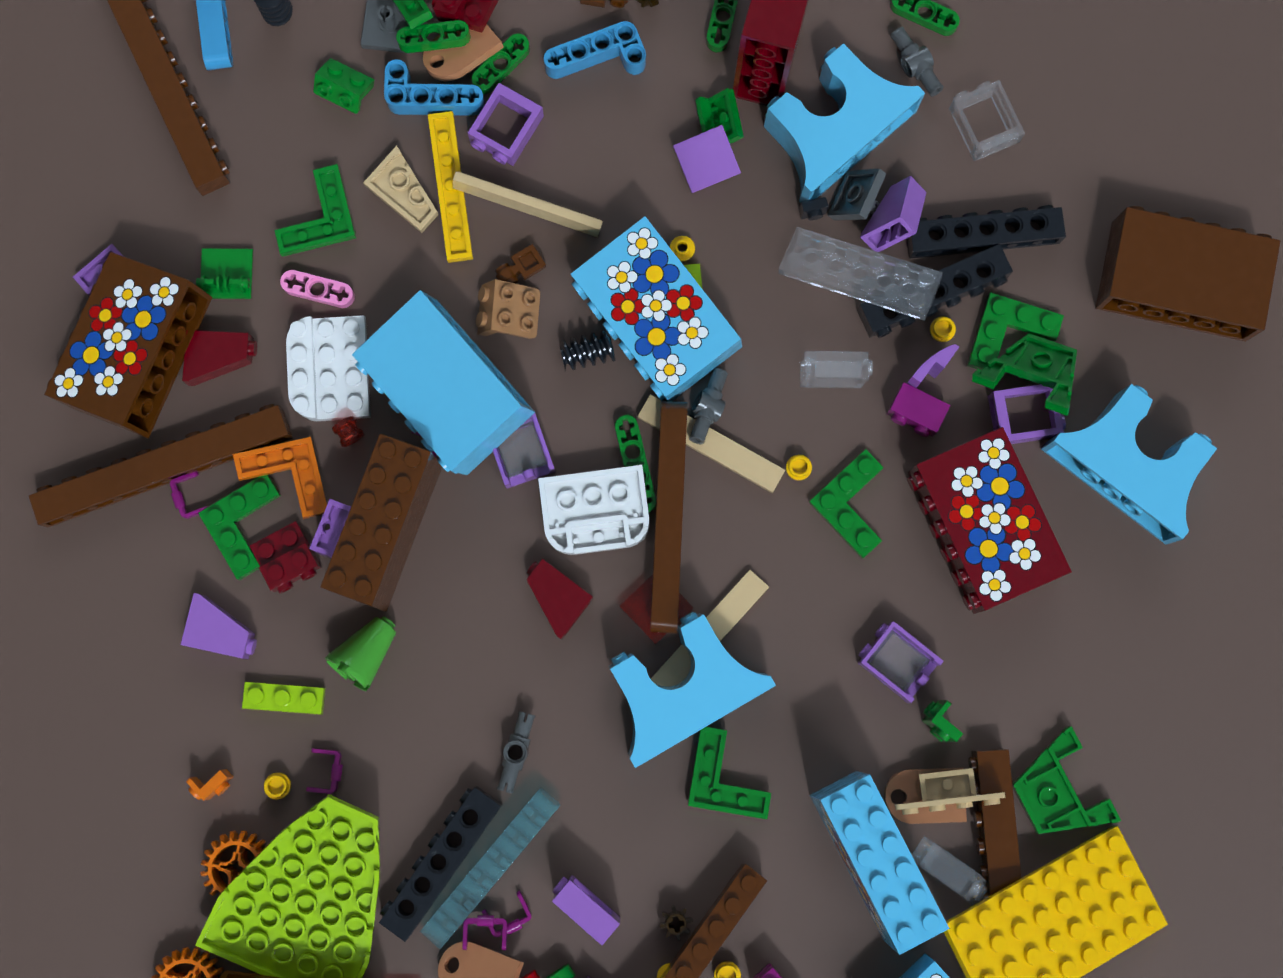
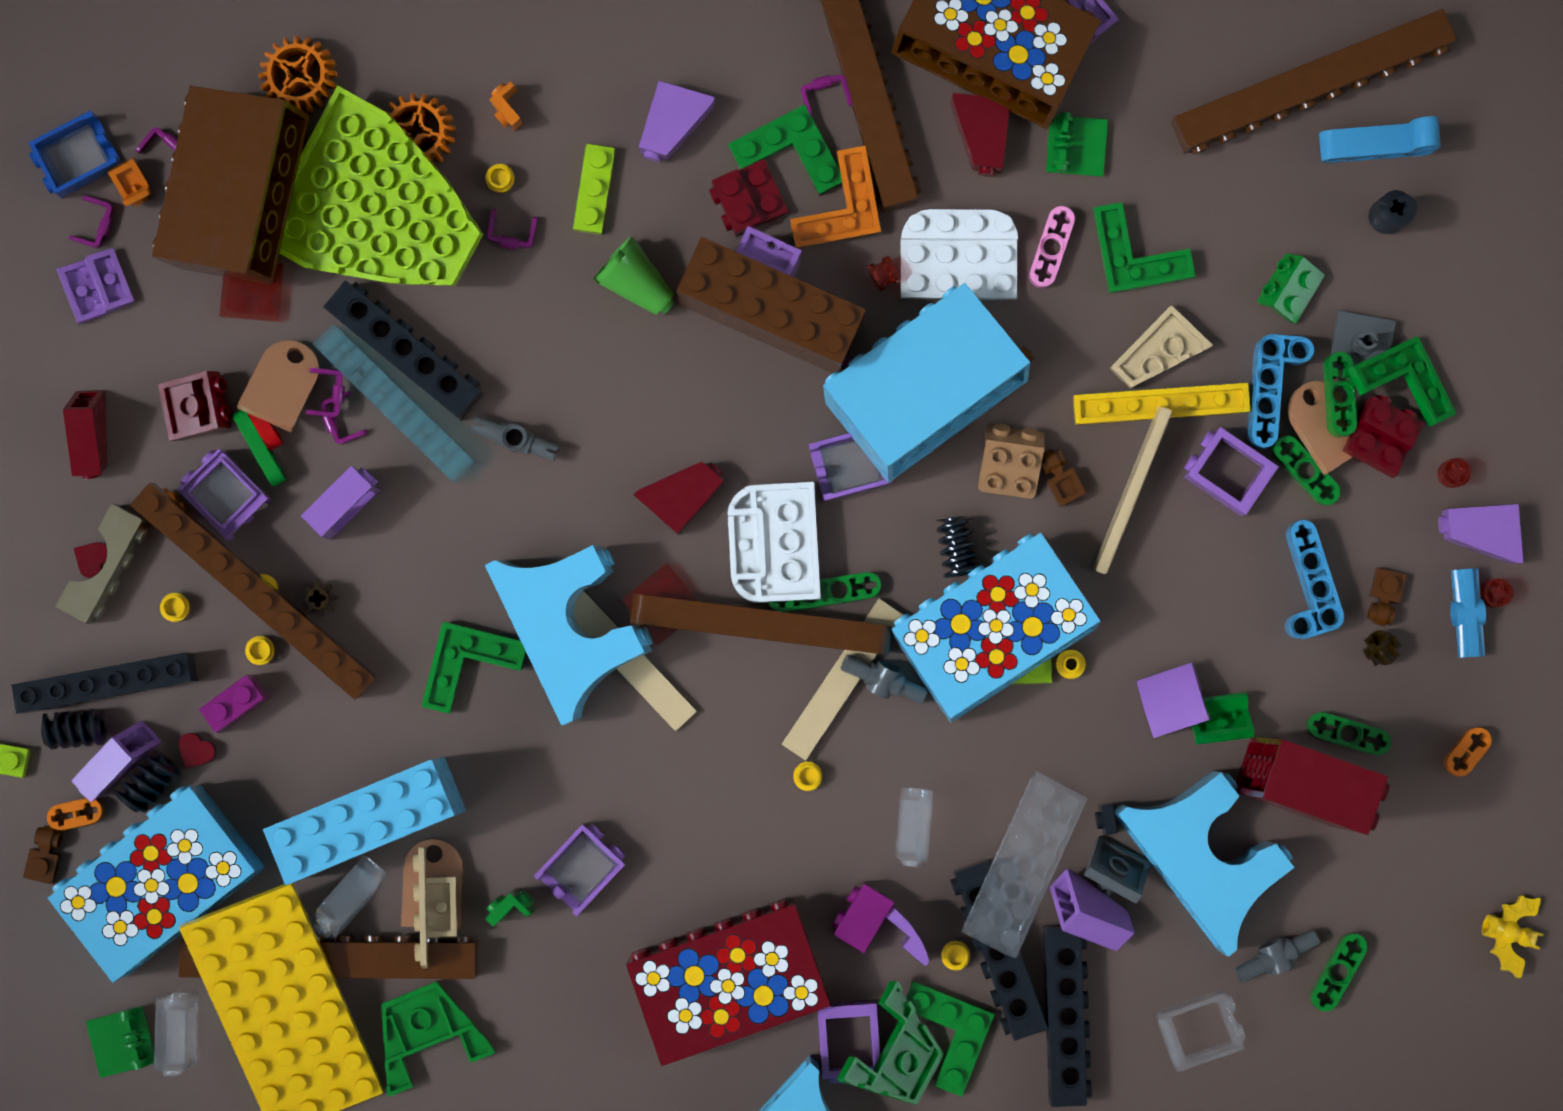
camera: 95 degrees right, 5 degrees up
green plate [809,449,884,559] -> none

